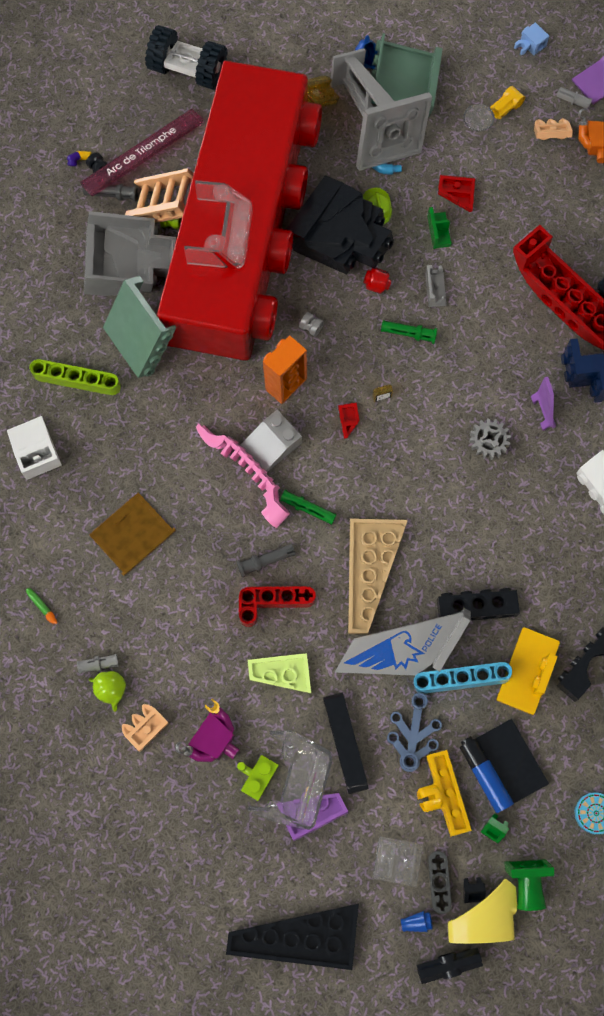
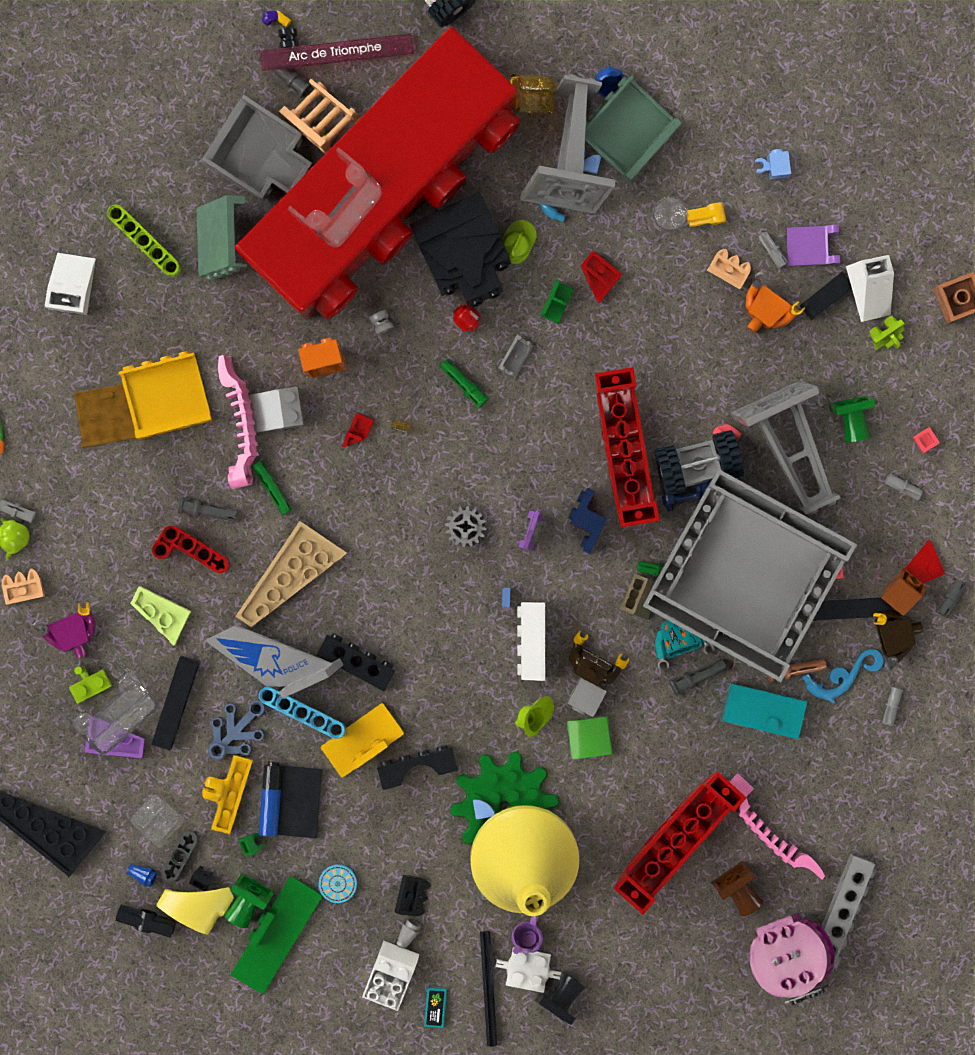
camera: 30 degrees right, 15 degrees up
none -> yellow panel [119,351,213,440]
none -> green bracket [231,876,322,994]
none -> medium blue tile [502,588,510,607]

